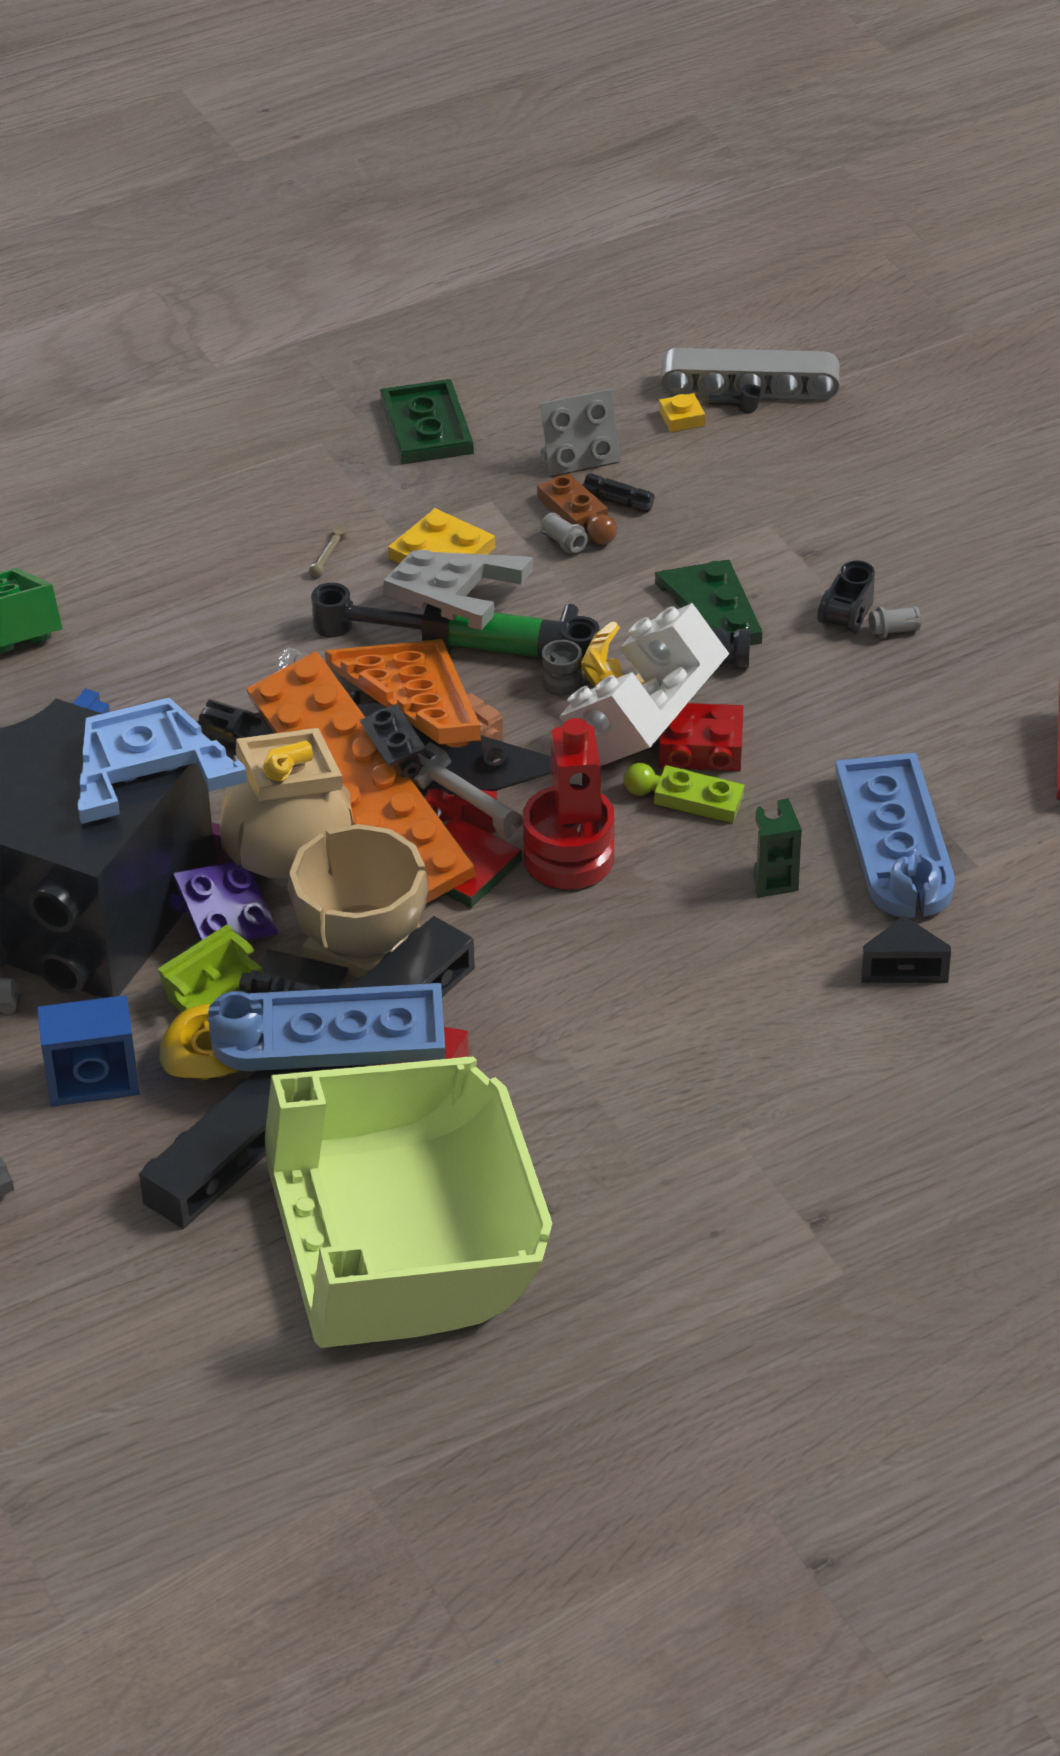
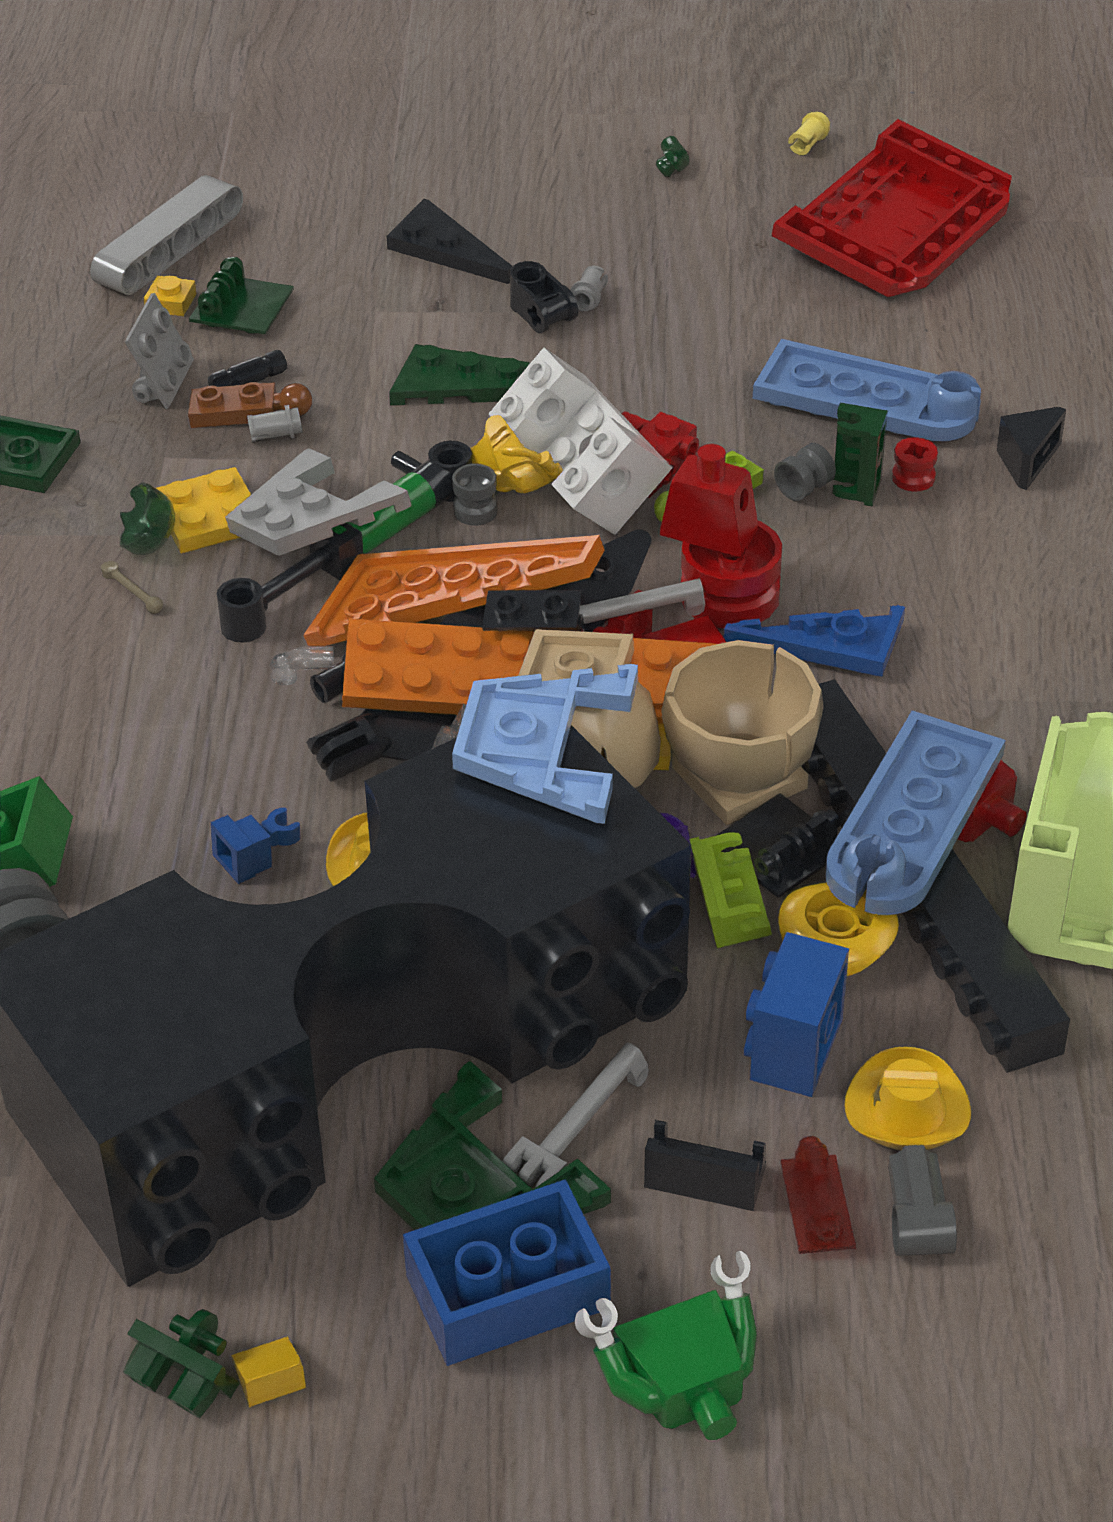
camera: 60 degrees left, 0 degrees up
yellow arm [263,740,313,782] -> none
black hand [709,384,761,413] -> none
none -> clear green hair [119,482,176,555]
none -> dark green hinge [189,257,294,334]
none -> black wing [387,199,513,284]
none -> blue wing [724,605,905,677]
none -> dark grey wheel [774,443,836,501]
none -> yellow hat [845,1047,971,1151]
none -> red wheel [892,437,938,492]

